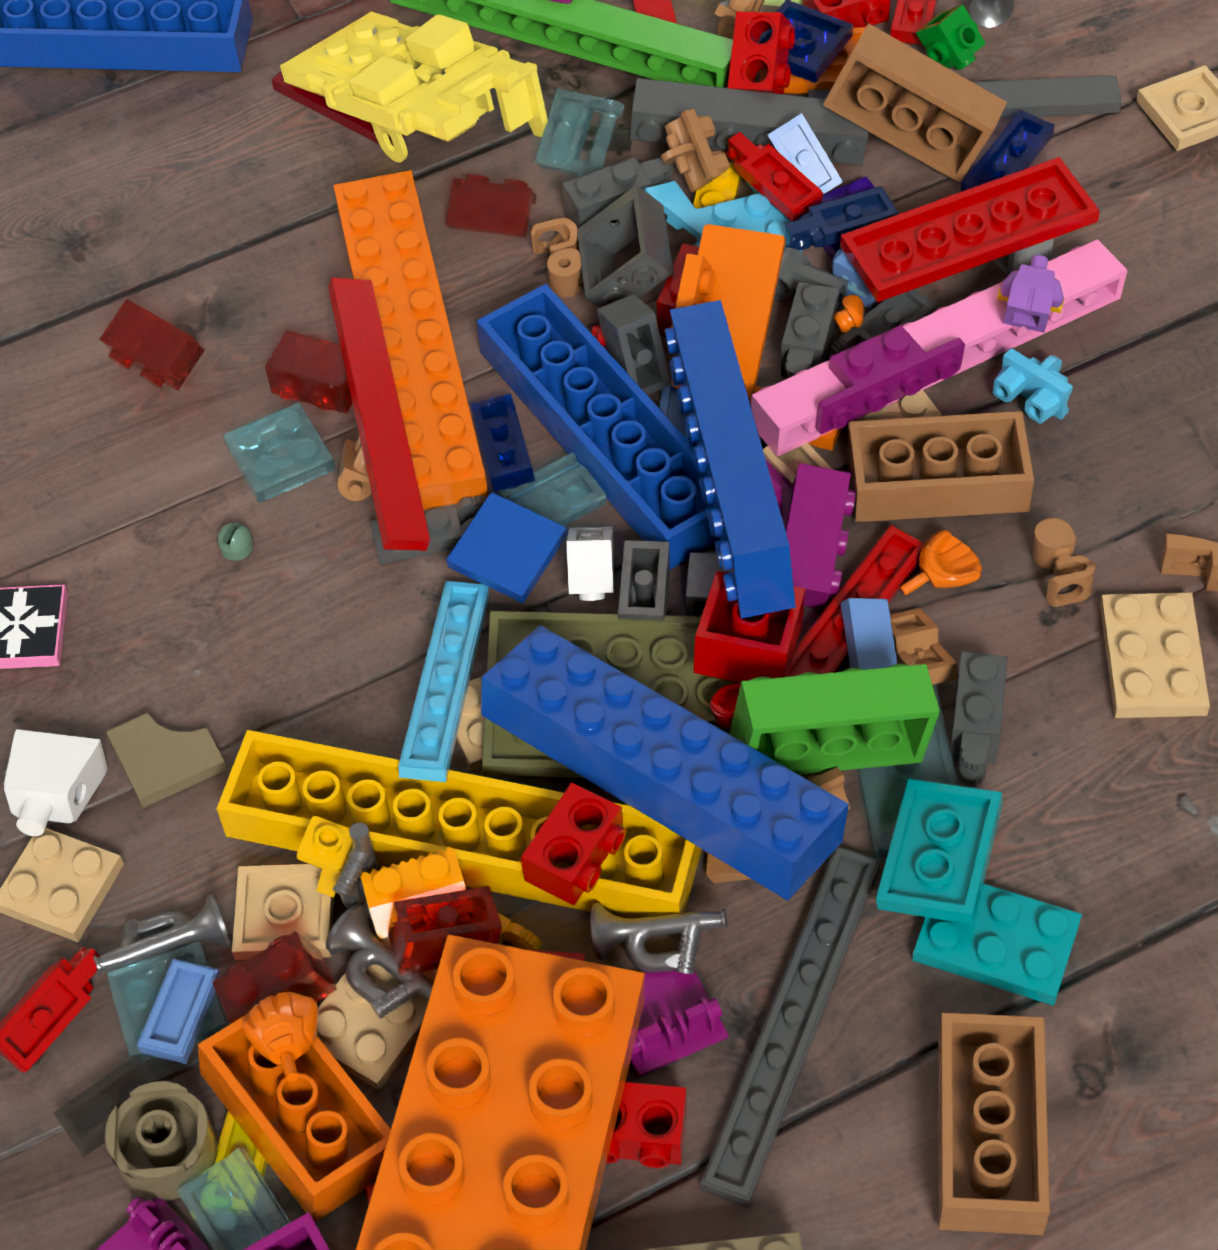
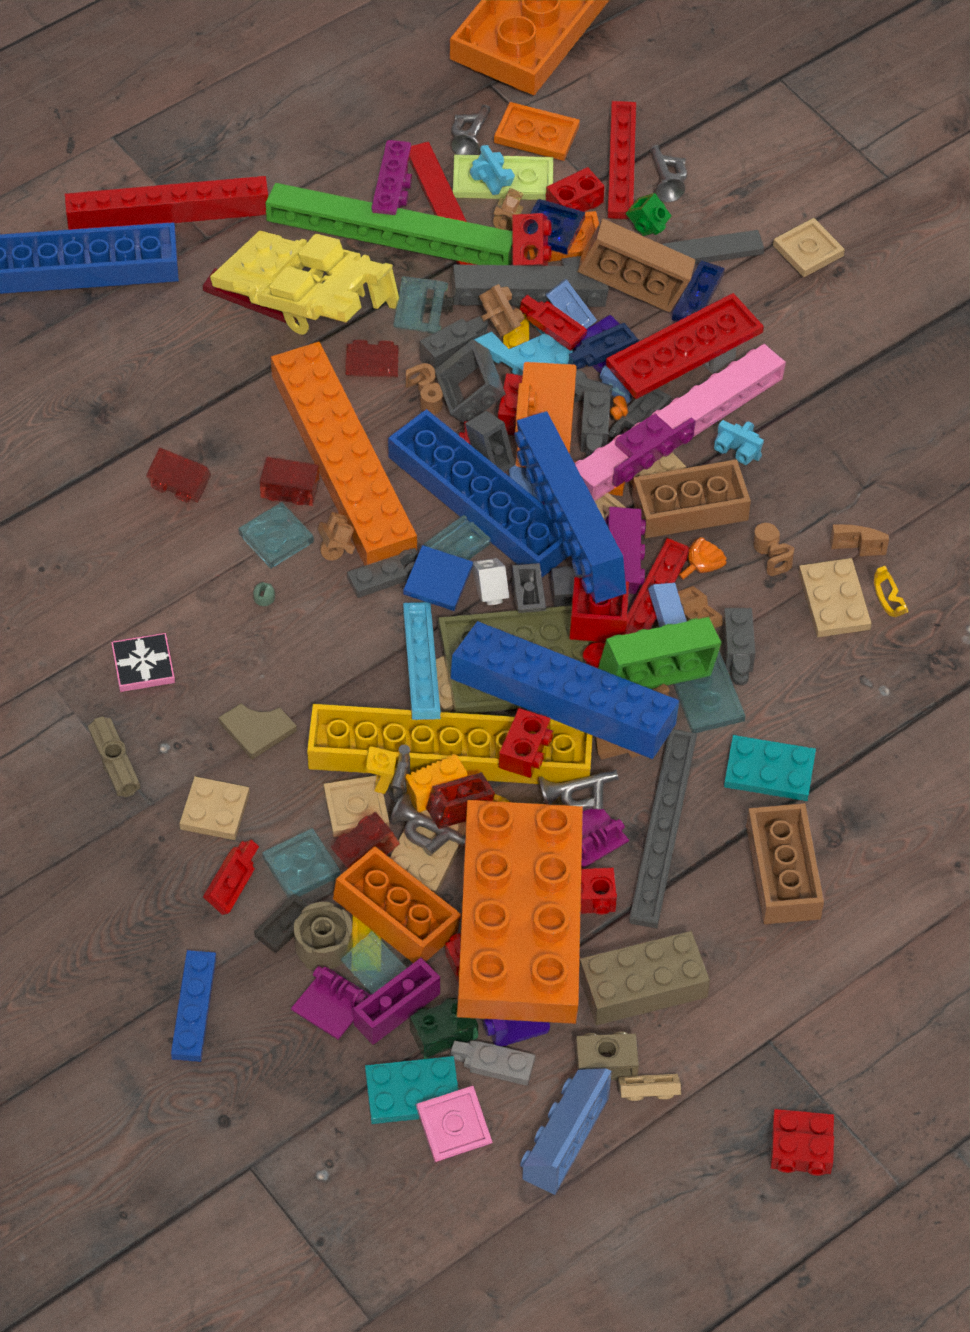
camera: 15 degrees left, 0 degrees up
white torso [4,729,108,836] -> none
flat silver piece [93,894,231,975] -> none
medium blue tile [137,958,221,1064] -> none
orange piece [242,991,319,1083] -> none
red tile [328,277,431,551] -> none
clear blue plate [471,393,536,492] -> none
teal plate [876,779,1003,925] -> none
medium lavender piece [997,255,1064,333] -> none

